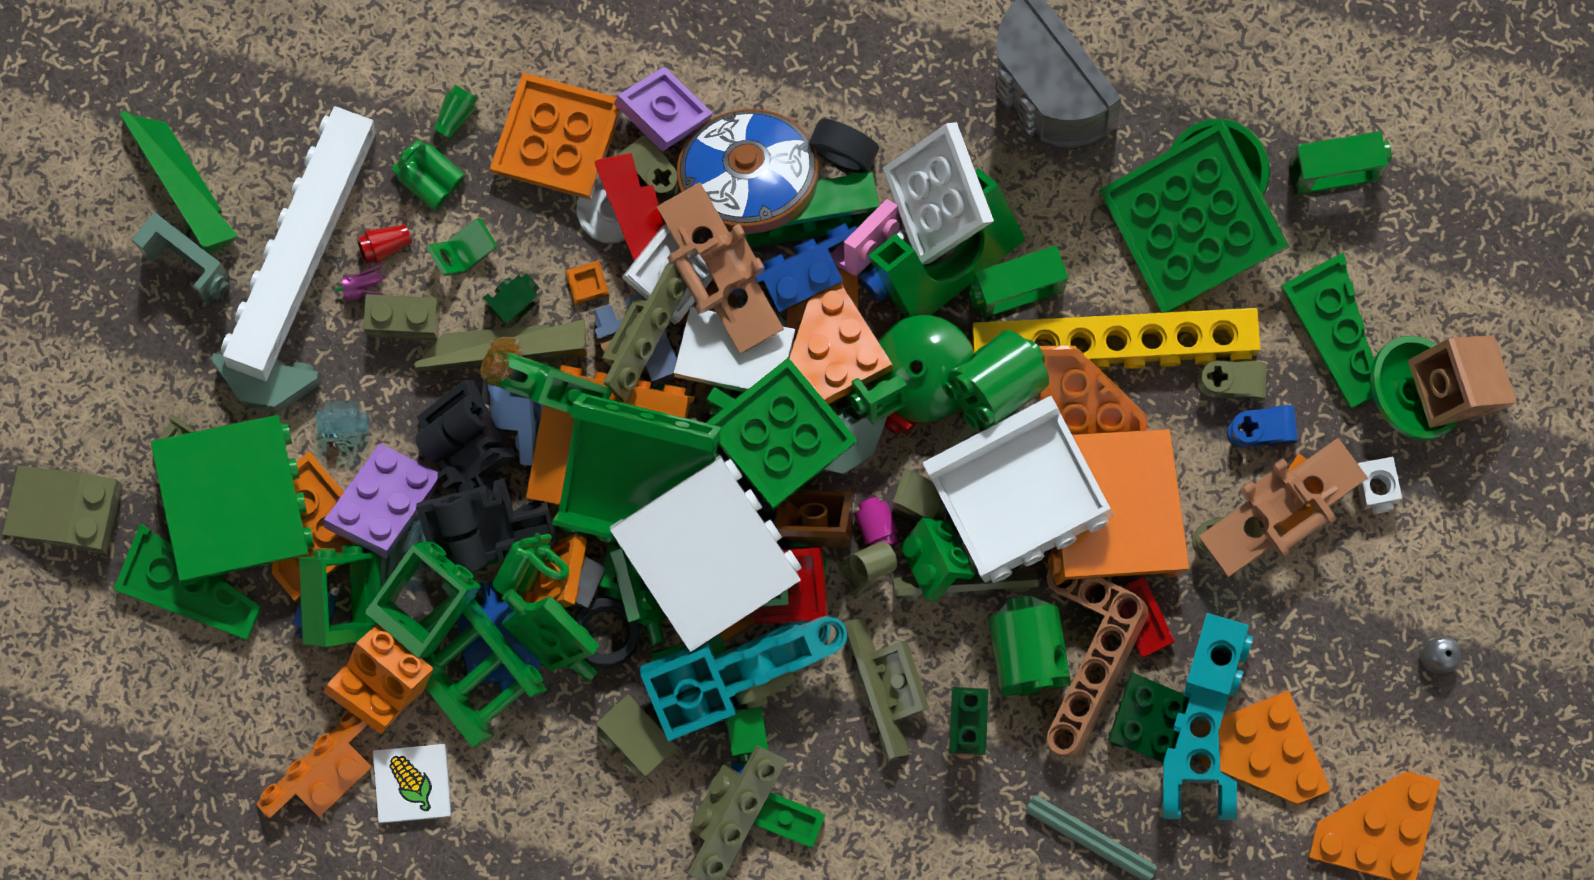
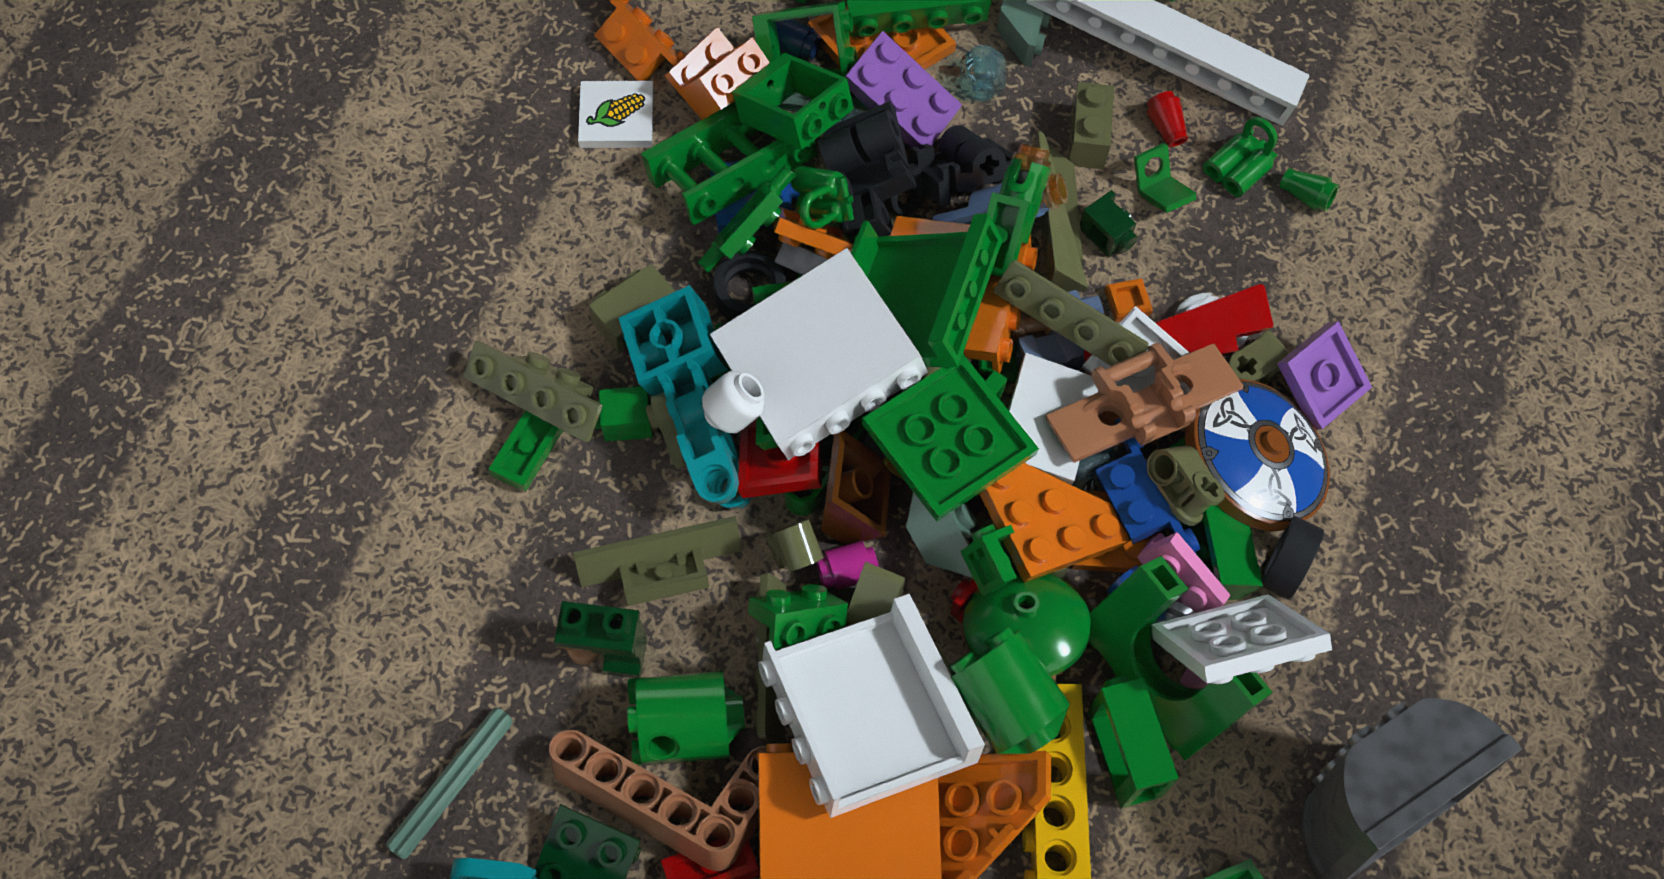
camera: 90 degrees right, 15 degrees down
flat silver piece [335,264,387,302] -> none
orange plate [490,72,621,200] -> none
none -> white head [702,371,764,433]
none -> olive piece [1147,445,1225,526]

